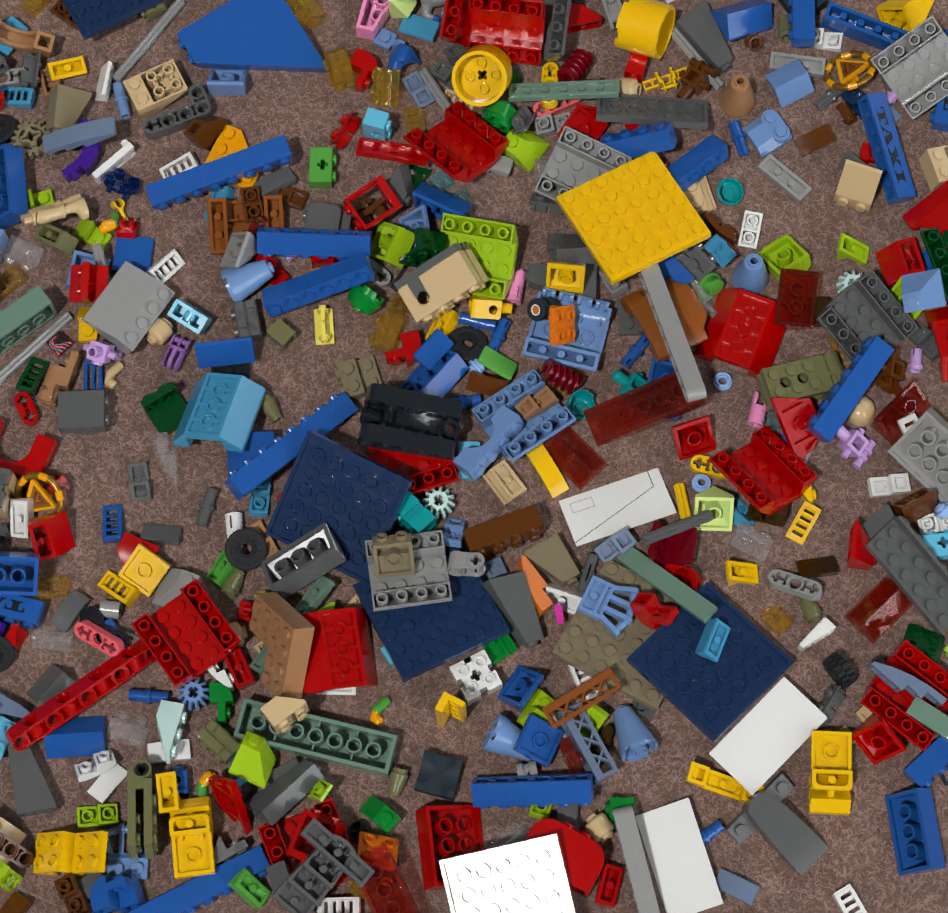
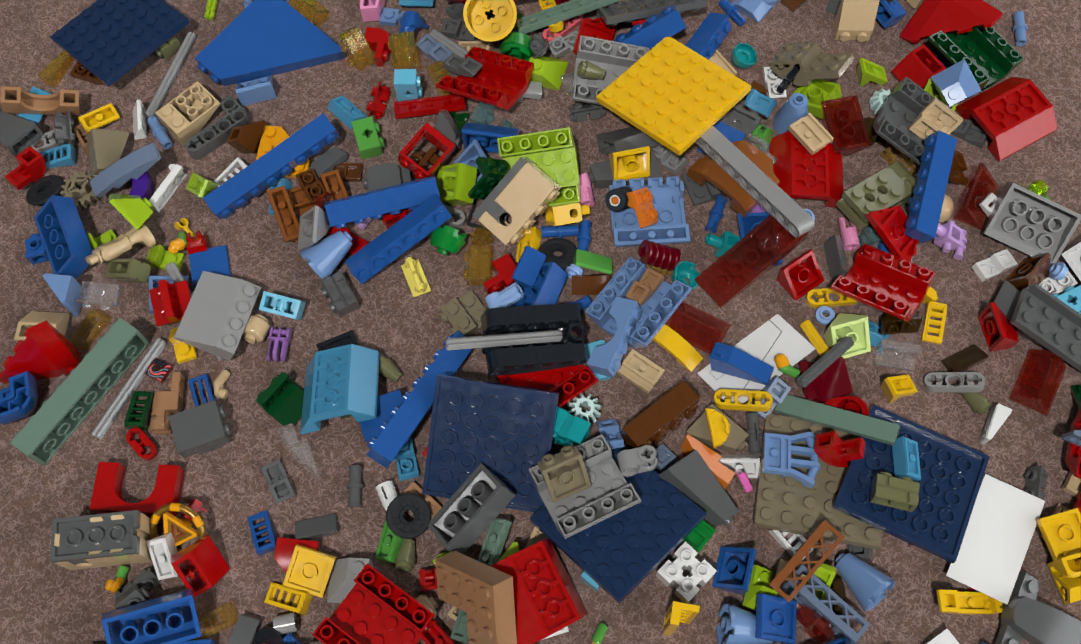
camera: 20 degrees left, 5 degrees down
lavender piece [83,339,122,366] -> none
clear blue plate [103,168,141,202] -> none
white slope [146,249,186,283] -> none
blue slope [194,337,255,369] -> none
olive brick [266,318,297,351] -> none
light grey plate [757,154,812,204] -> none
clear yellow brick [762,605,794,637] -> none
black tyre [822,652,857,690] -> none
lavender pin [908,348,923,374] -> none
none -> lime slope [109,194,153,230]
none -> lime slope [185,172,218,198]
none -> dark azure slope [328,96,367,129]
none -> dark grey slope [443,53,483,77]
none -> light grey axle [445,330,562,350]
none -> light blue piece [485,282,524,309]
none -> olive cone [577,60,605,80]
none -> yellow tile [705,408,730,449]
none -> blue slope [709,342,774,386]
none -> yellow beam [714,389,773,412]
none -> dark tan piece [770,41,854,93]
none -> arm [774,354,800,379]
none -> tan plate [788,113,834,155]
none -> dark grey slope [824,235,849,278]
none -> olive brick [870,472,920,512]
none -> tan slope [909,97,963,141]

